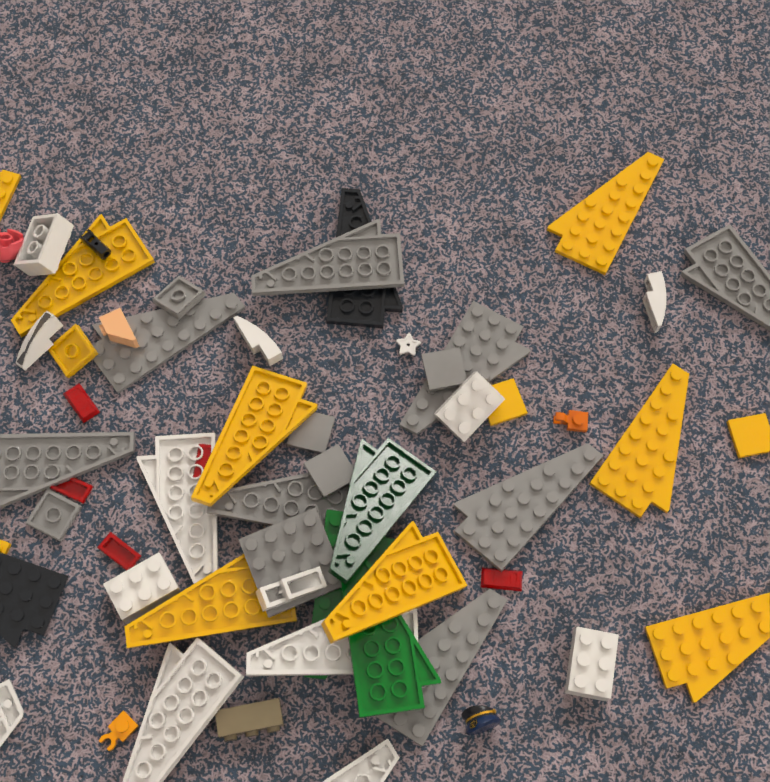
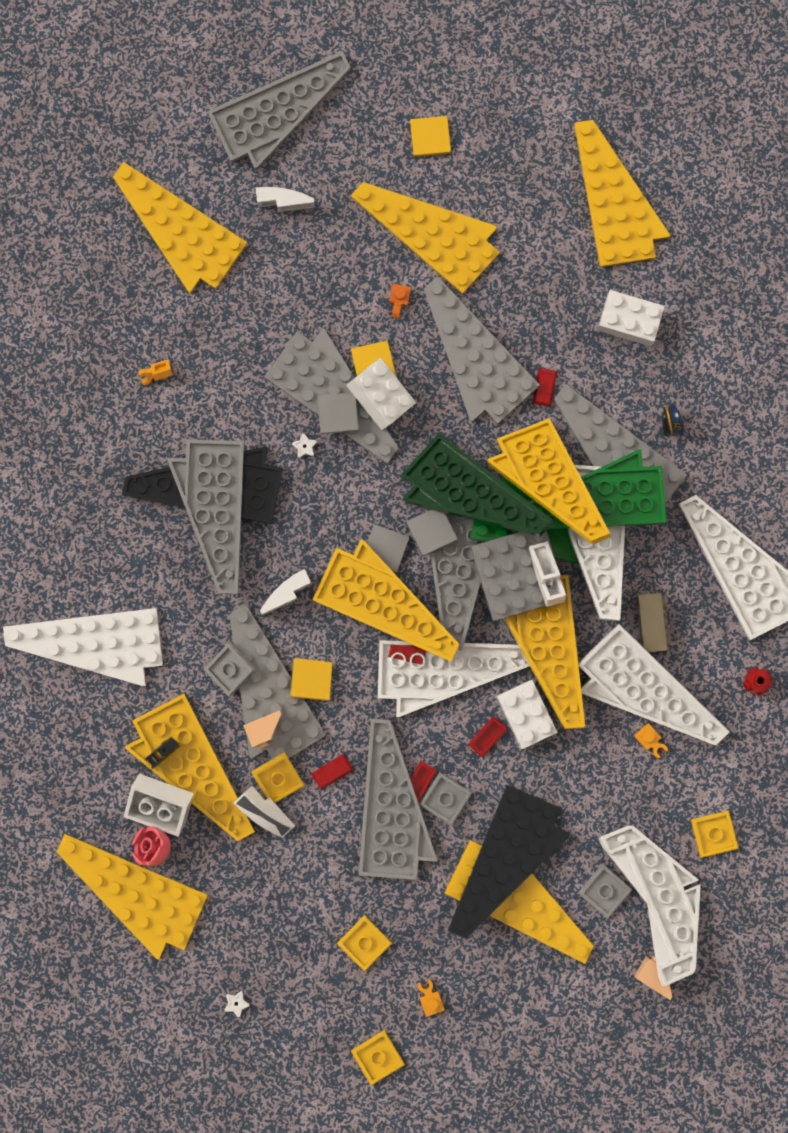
camera: 85 degrees left, 15 degrees up
none -> white wing [3,608,163,686]
none -> light orange plate [138,359,173,385]
none -> yellow tile [290,658,332,701]

